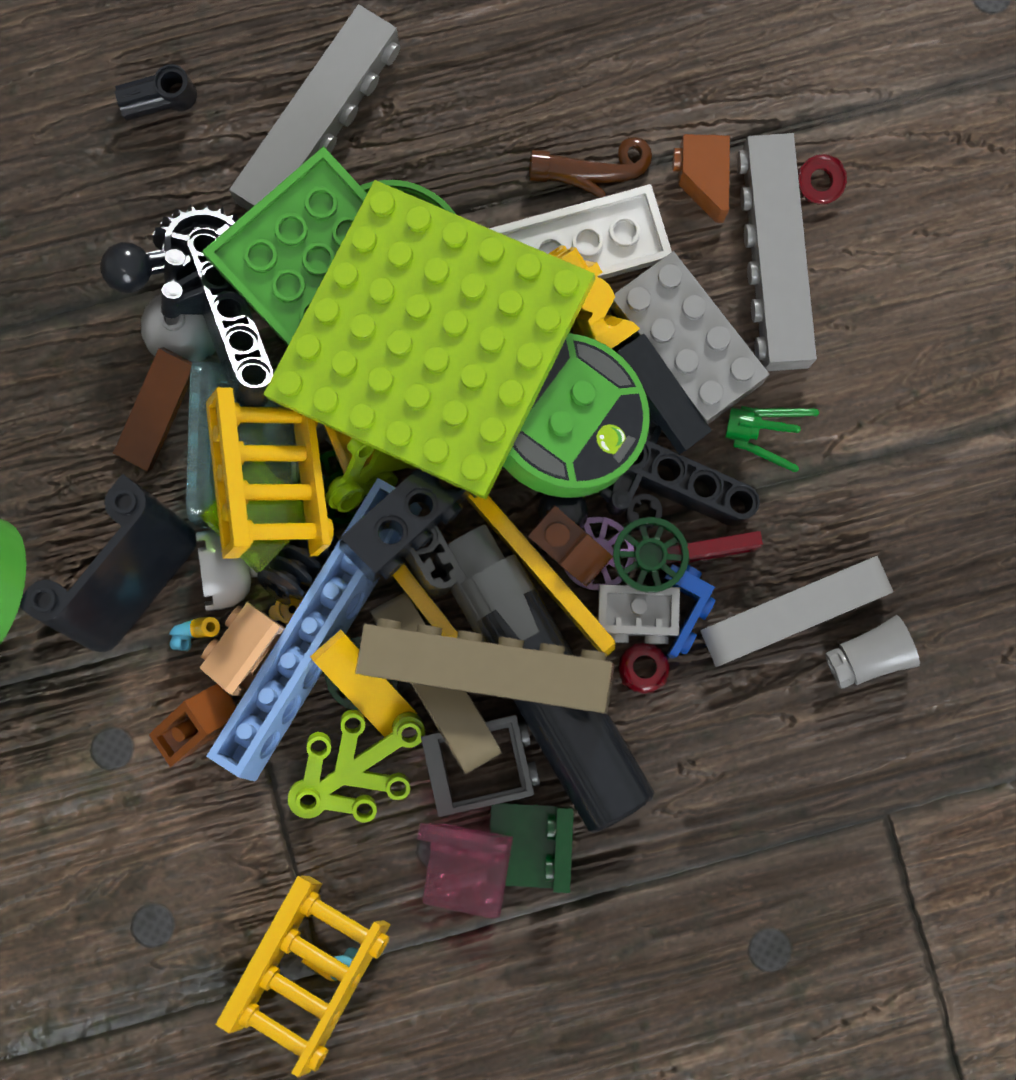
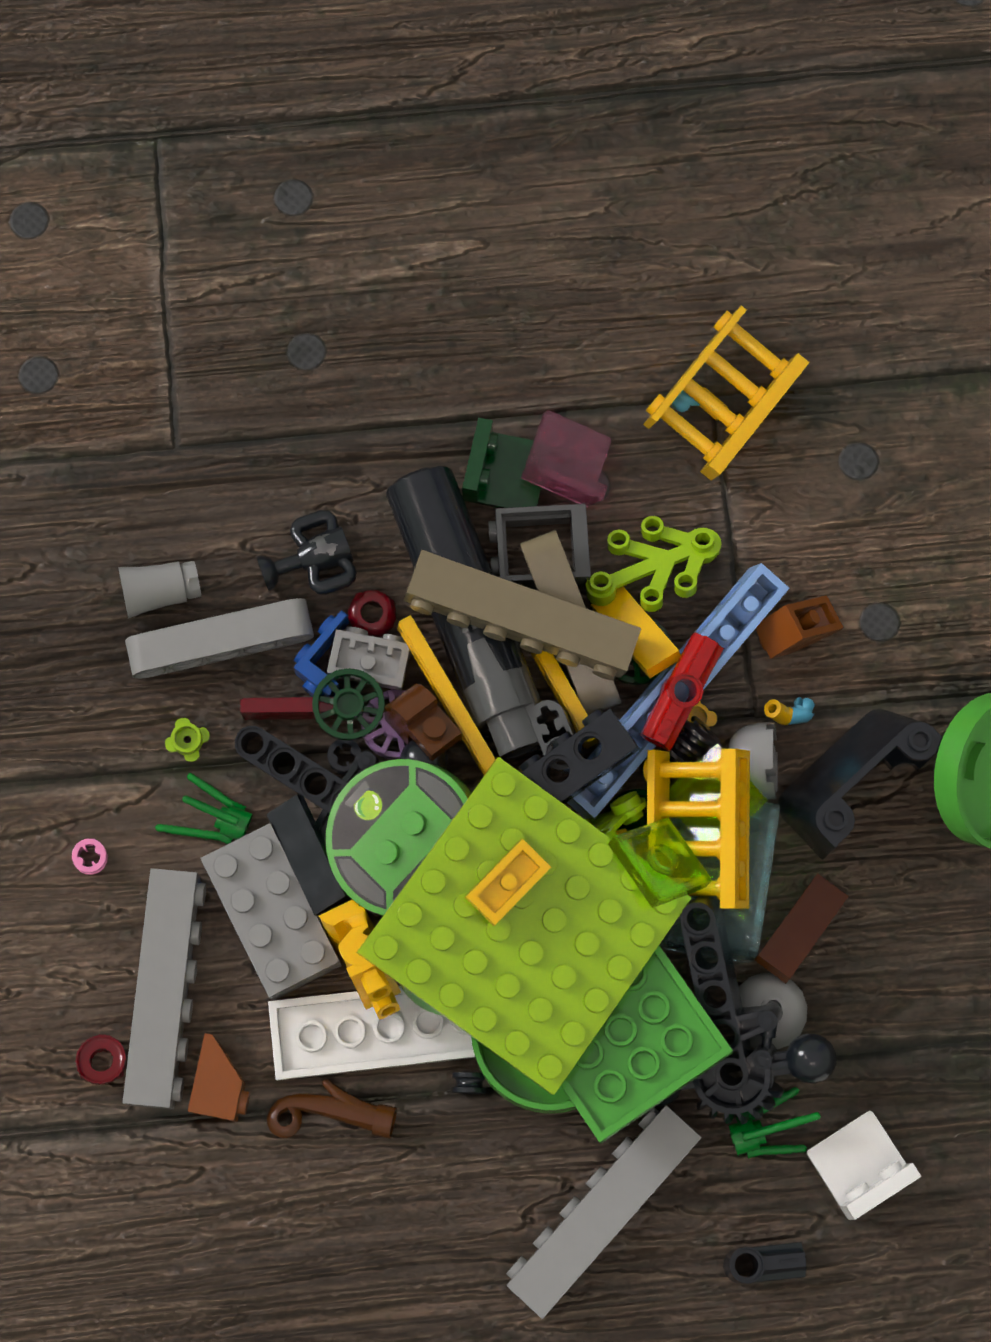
camera: 170 degrees left, 5 degrees down
light nougat slope [200,602,285,697] -> none
none -> bright pink bush [72,839,108,875]
none -> lime plate [165,718,210,762]
none -> black piece [256,510,357,595]
none -> black bush [452,1072,487,1094]
none -> yellow plate [465,839,551,926]
none -> clear neon green tile [608,817,712,908]
none -> red piece [639,632,724,751]
none -> green plant [728,1087,821,1159]
none -> white bracket [806,1111,922,1220]

